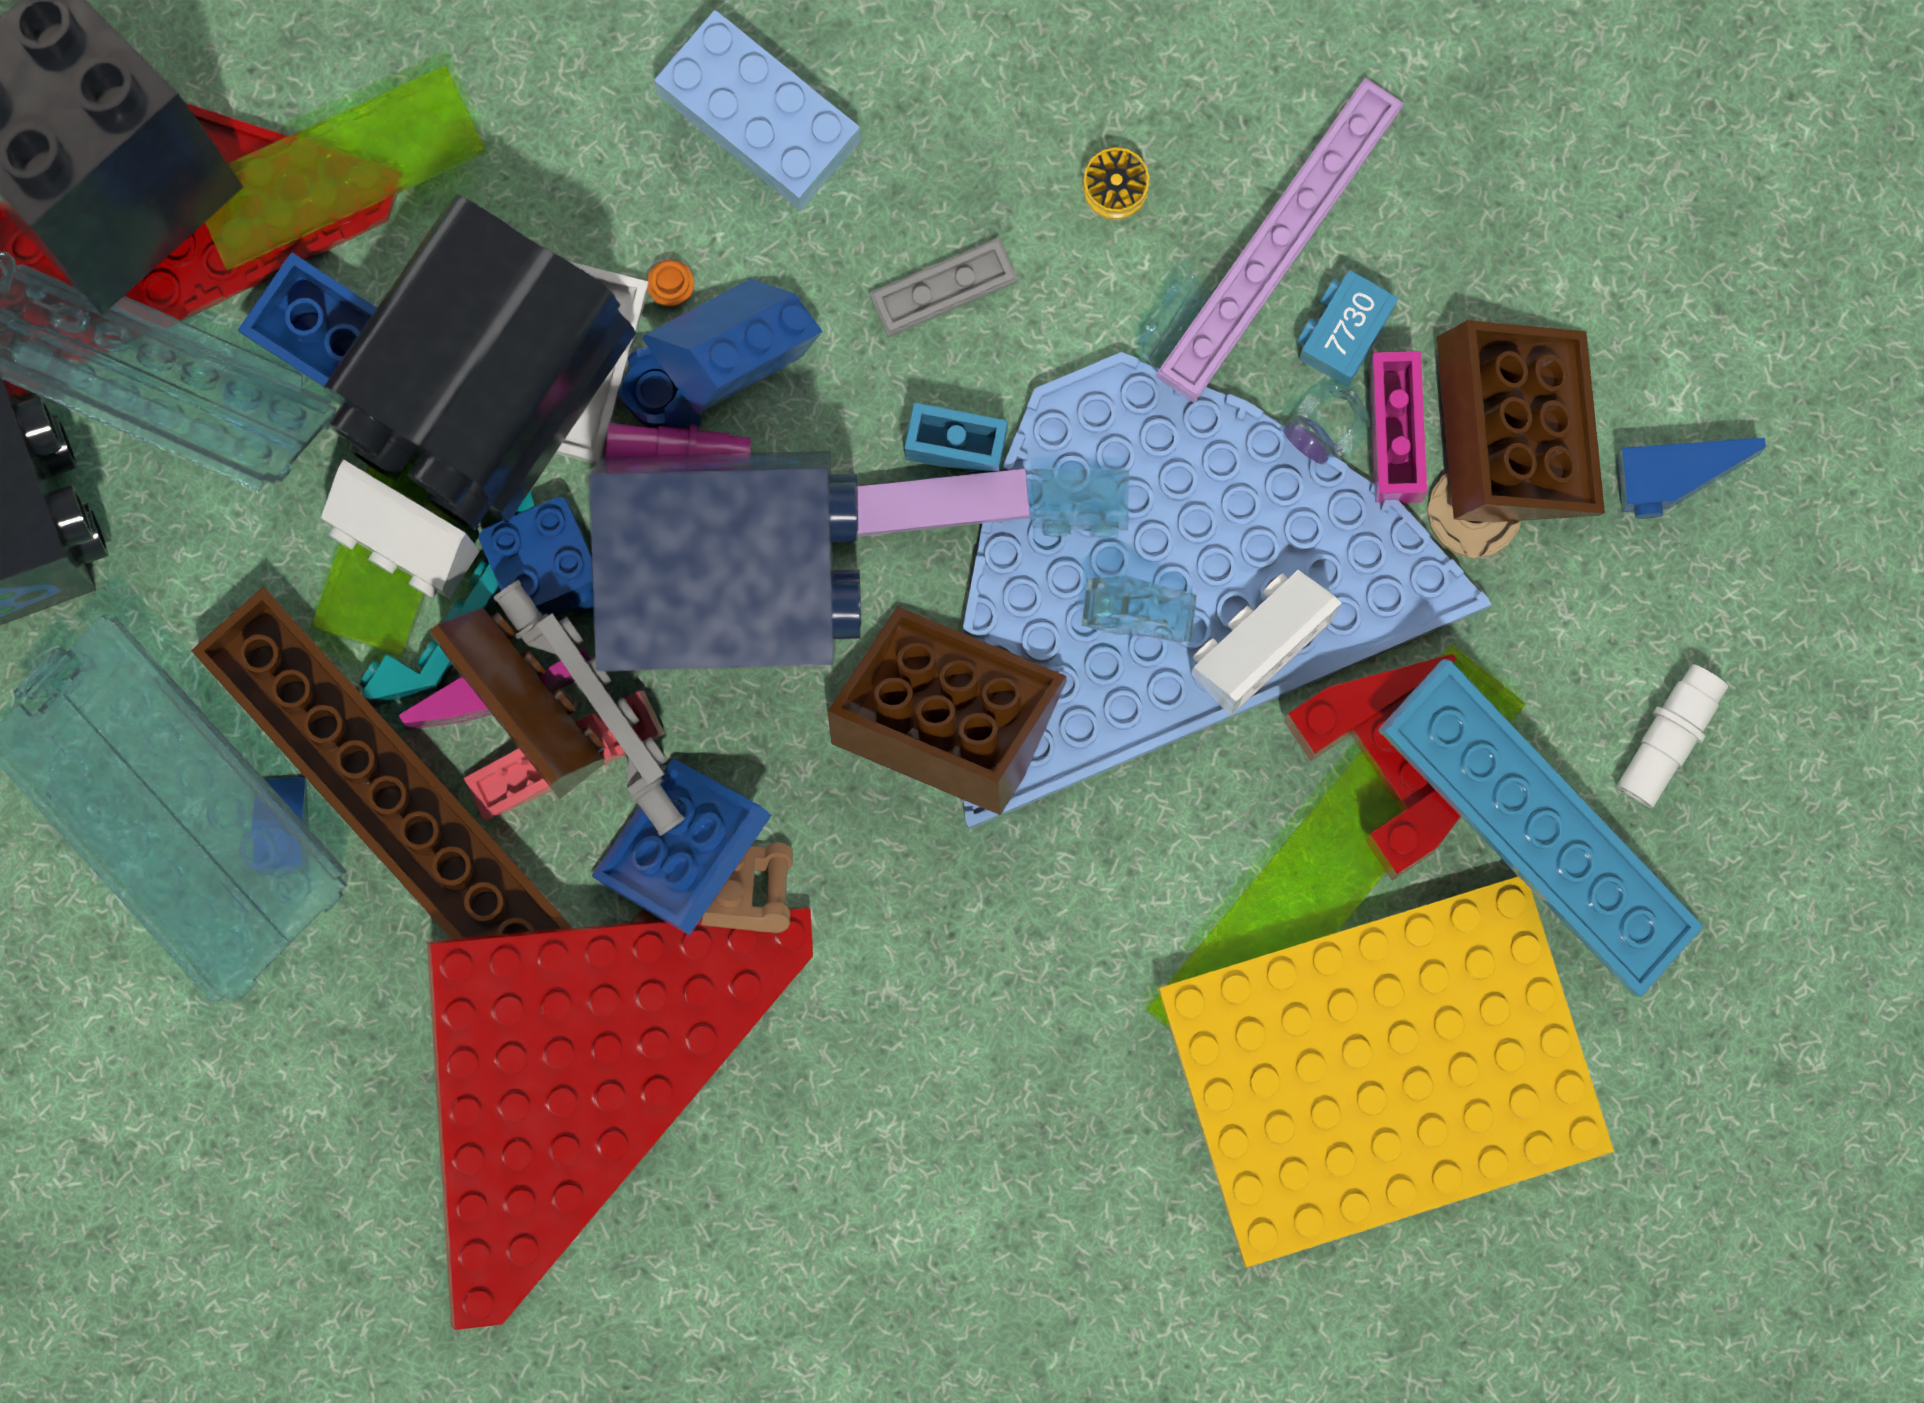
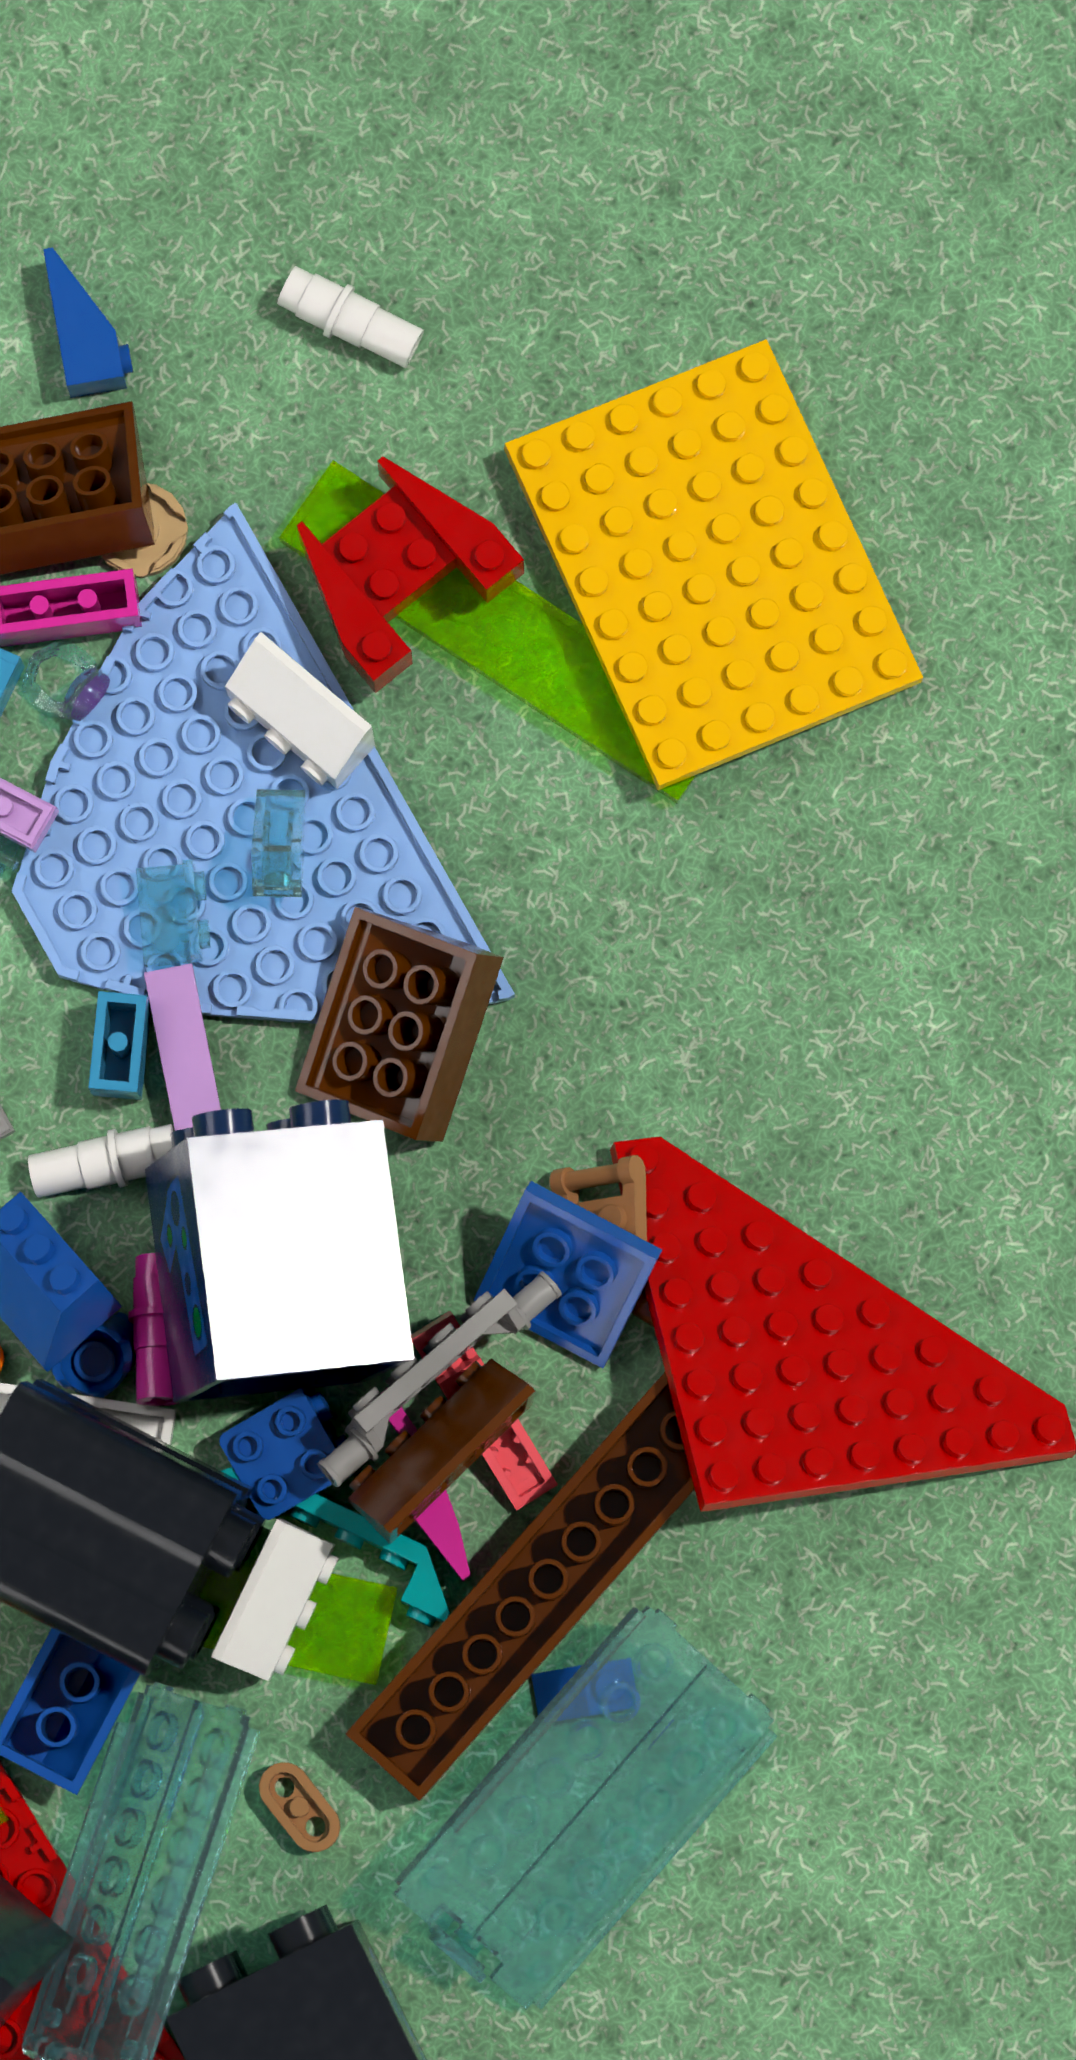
camera: 95 degrees left, 0 degrees up
dark azure plate [1378,659,1704,997] -> none
none -> white piece [28,1124,175,1198]
none -> medium nougat plate [259,1762,341,1852]

